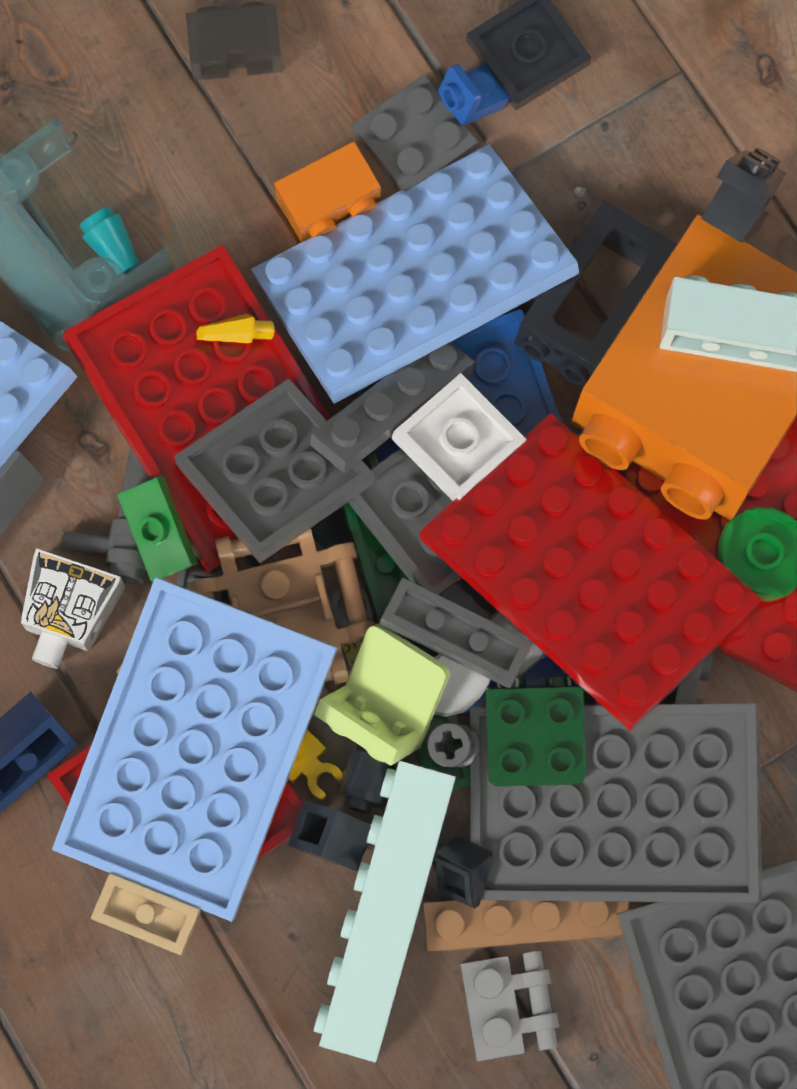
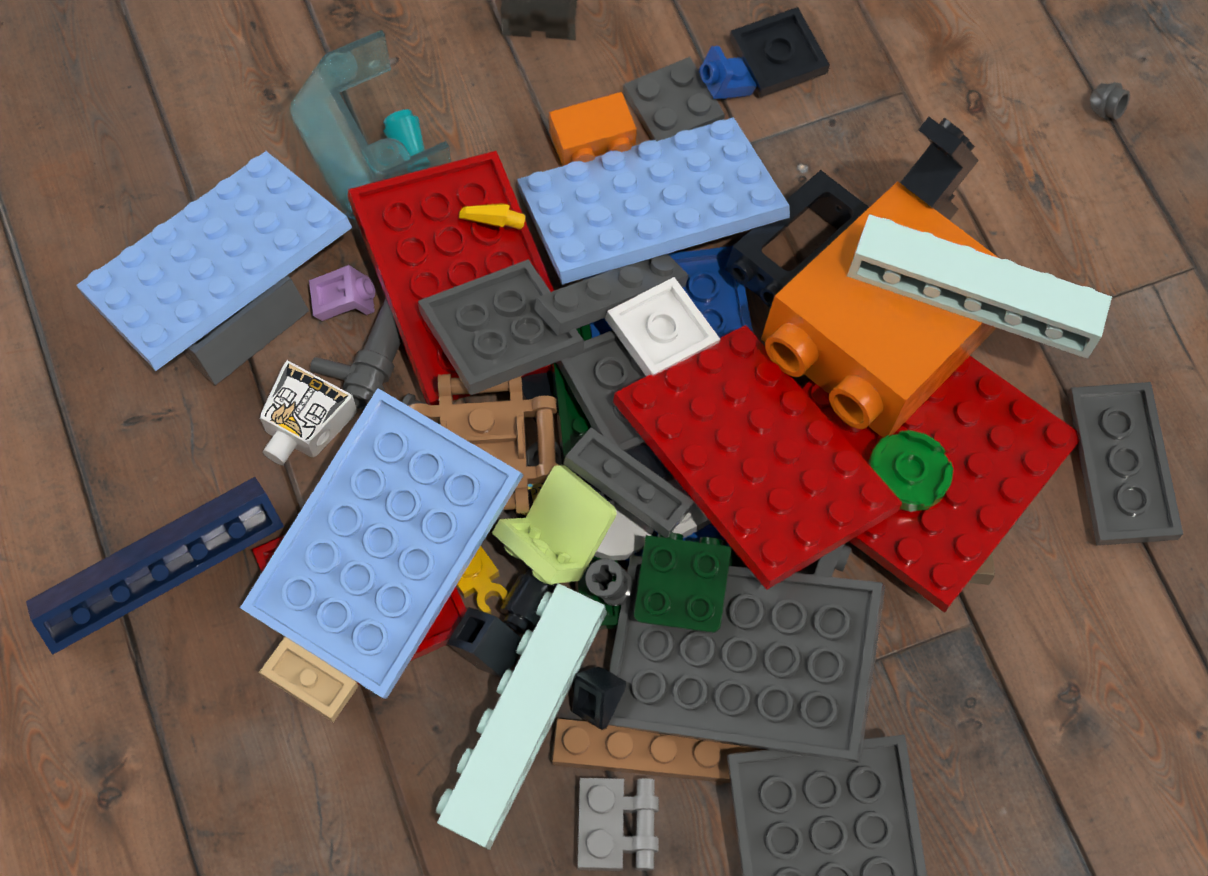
camera: 10 degrees right, 10 degrees down
green plate [117,476,198,582] -> none
none -> lavender bracket [309,265,375,321]

